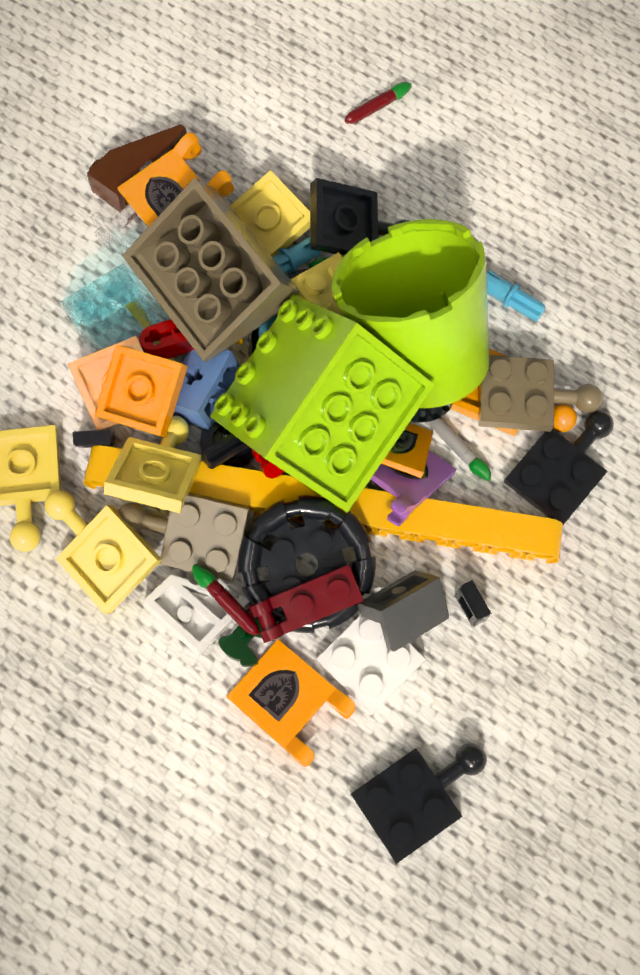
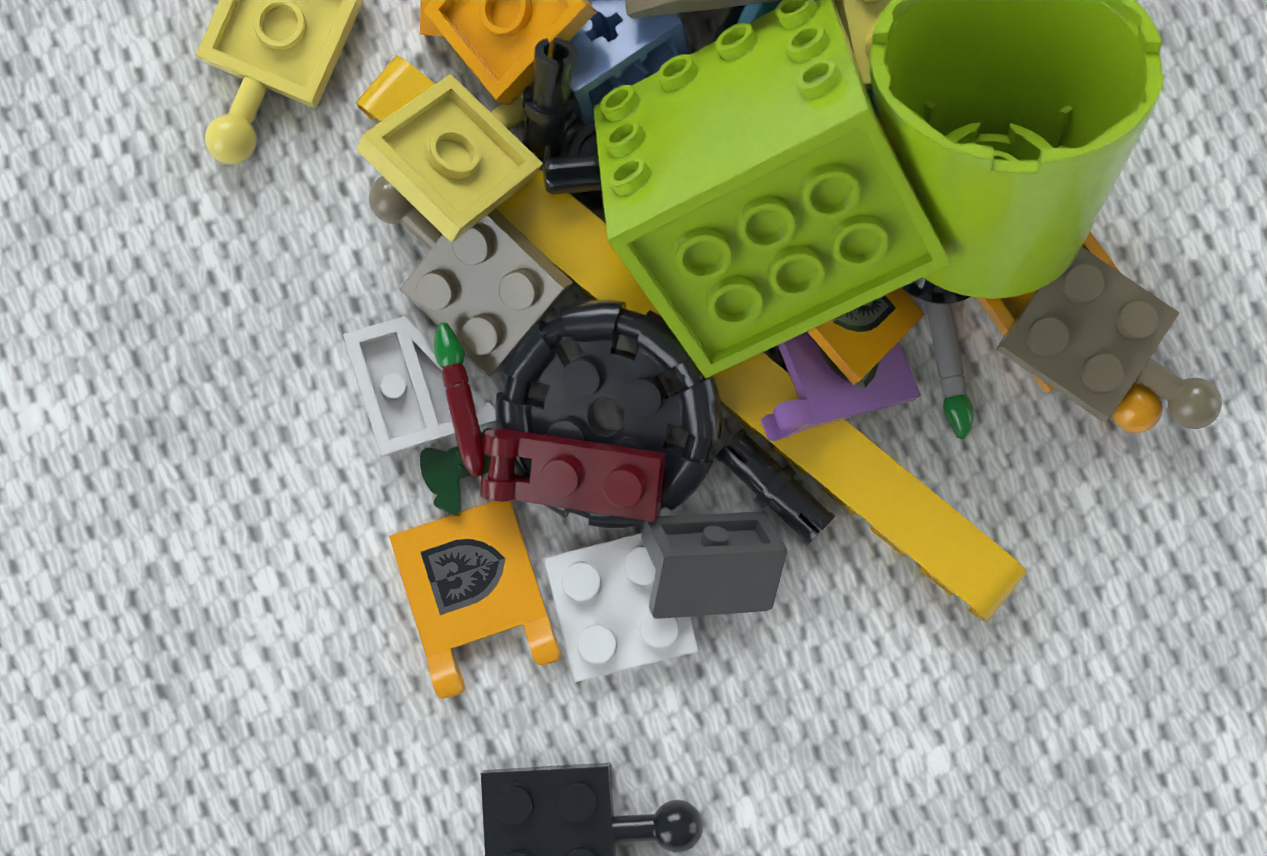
camera: 35 degrees right, 15 degrees up
light yellow plate [44,490,162,614] -> none
black tile [73,430,115,448] -> none
black tile [455,580,492,627] -> none
medium azure axle [487,269,546,322] -> none
black plate [504,410,614,525] -> none
none -> black pin [522,38,578,166]
none -> black pin [715,428,835,545]

